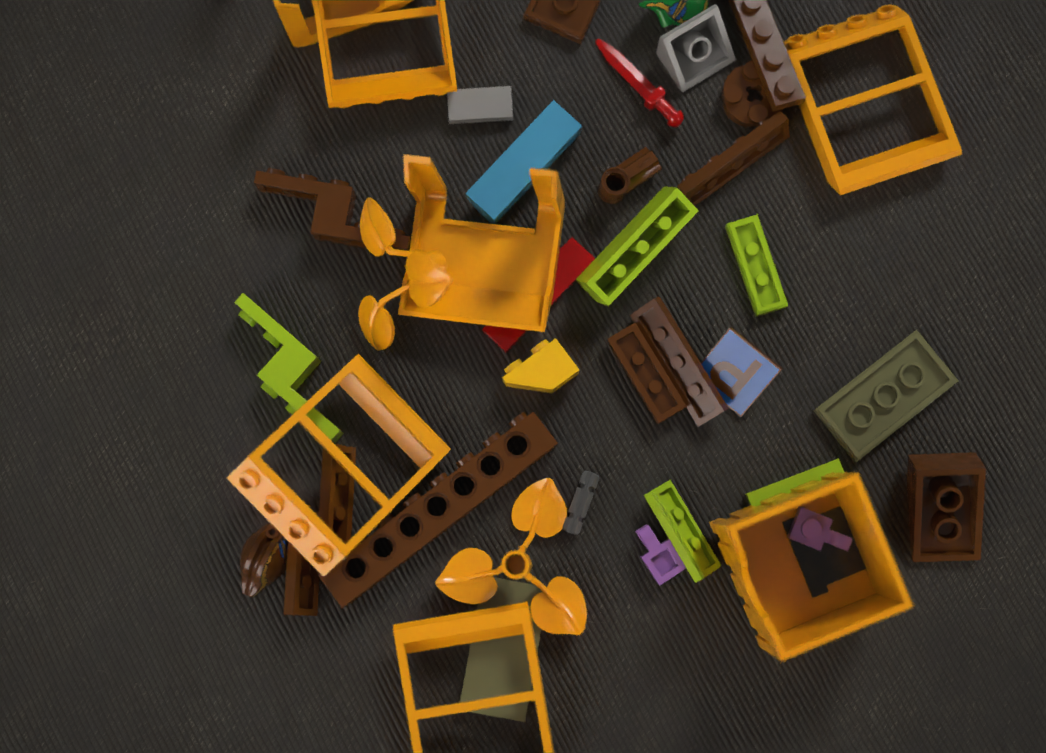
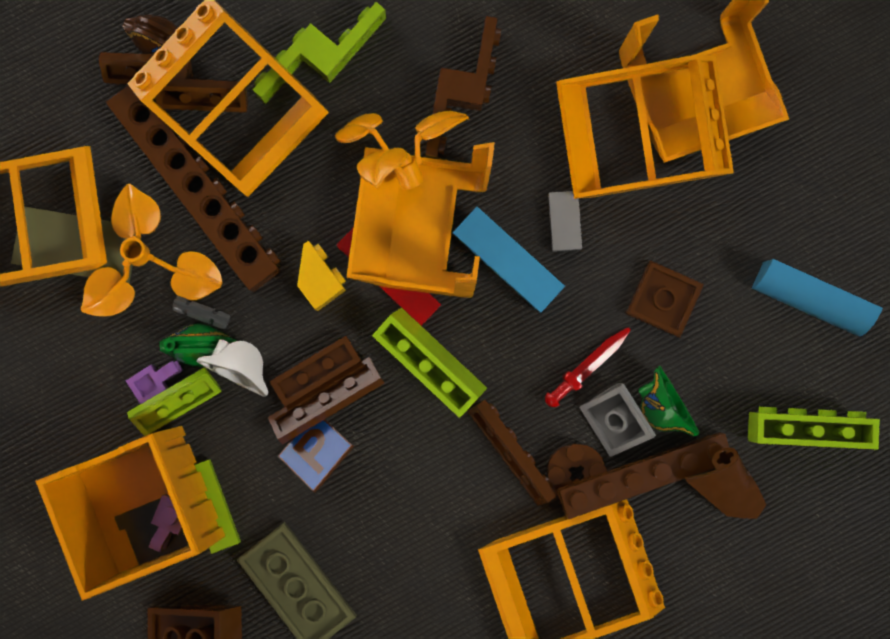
camera: 85 degrees right, 5 degrees up
reddish brown piece [598,147,662,204] -> none
lime tile [725,214,788,317] -> none
none -> green hat [160,324,237,367]
none -> white hat [196,339,268,397]

